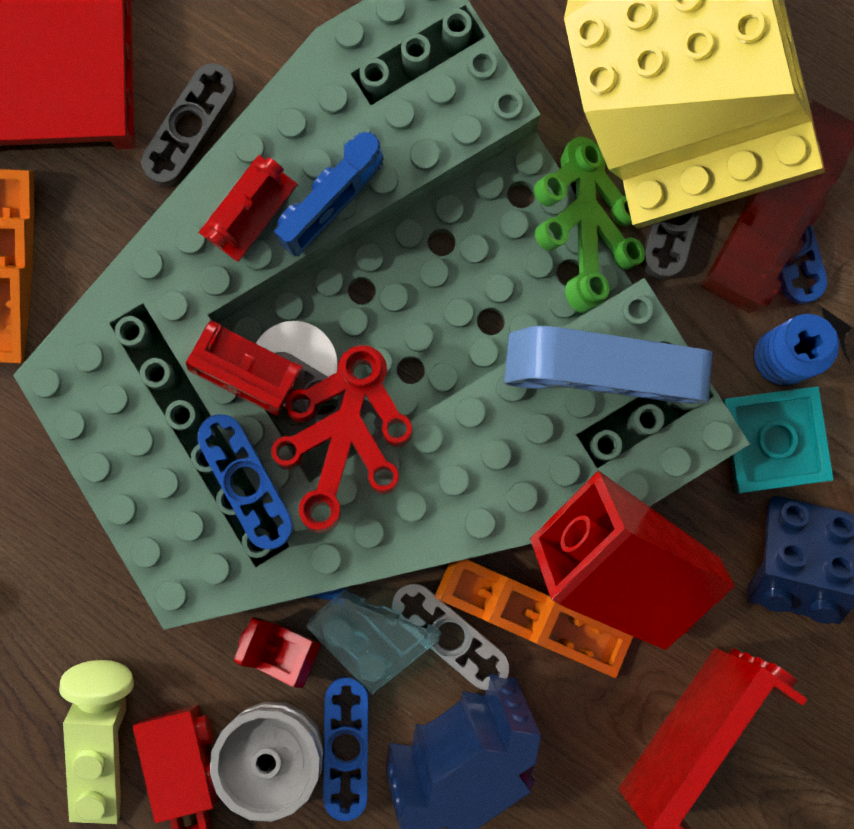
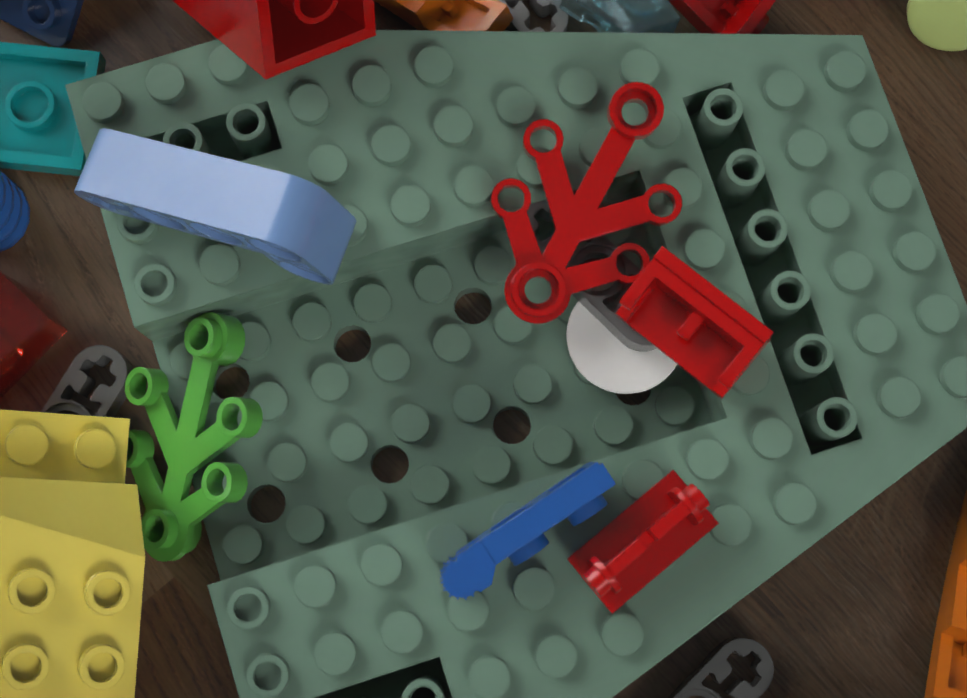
camera: 165 degrees left, 5 degrees down
blue beam [197,414,294,549] -> none

